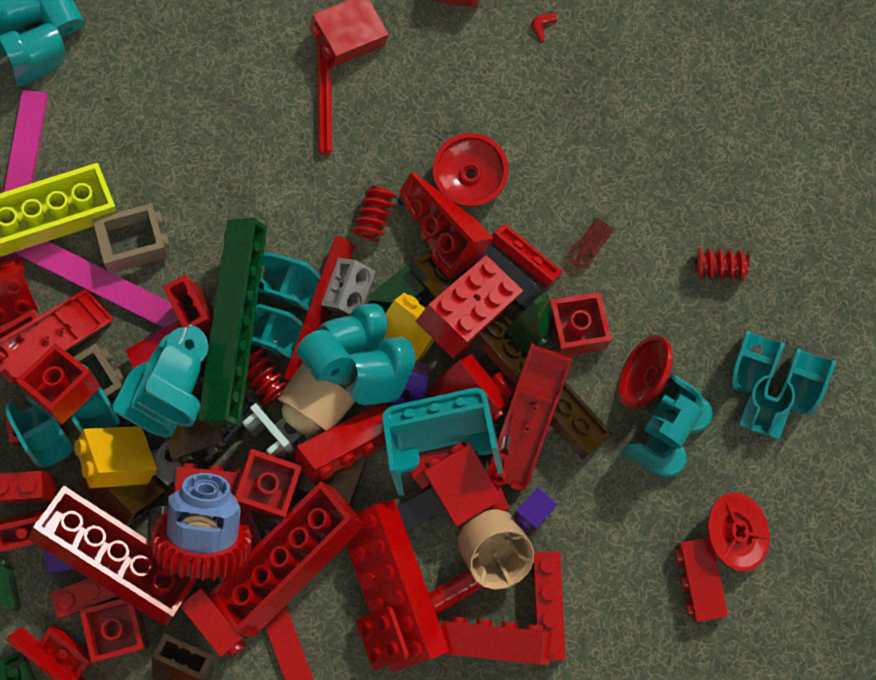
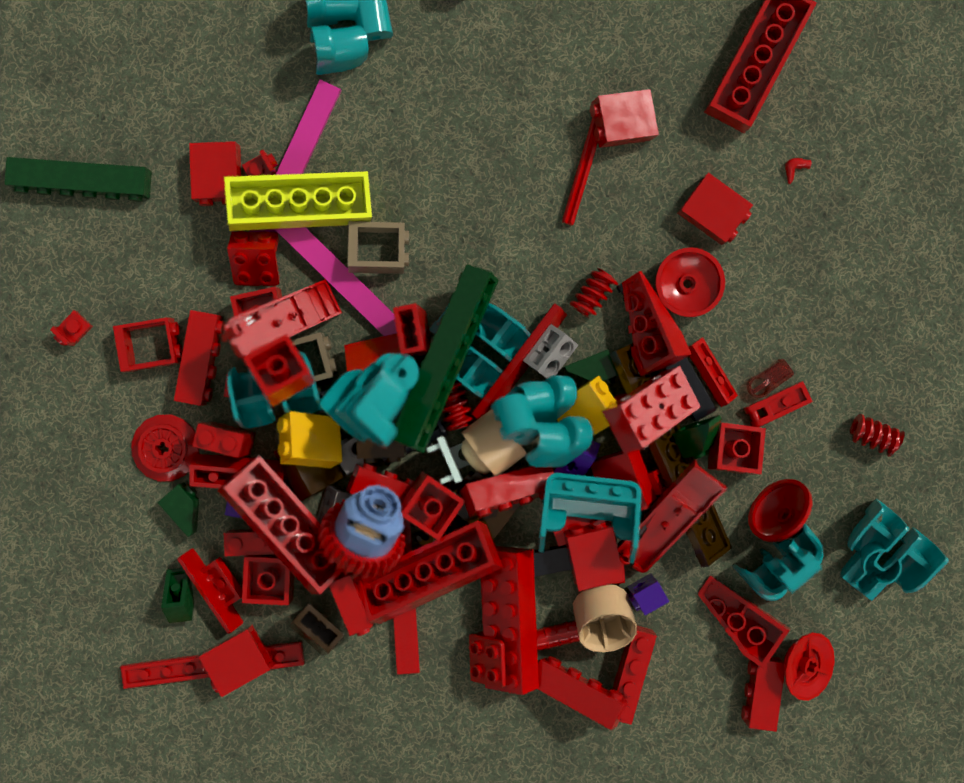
camera: 15 degrees right, 10 degrees up
none -> red brick [677,172,753,245]
none -> red wedge [698,575,790,669]
none -> red plate [743,381,813,427]

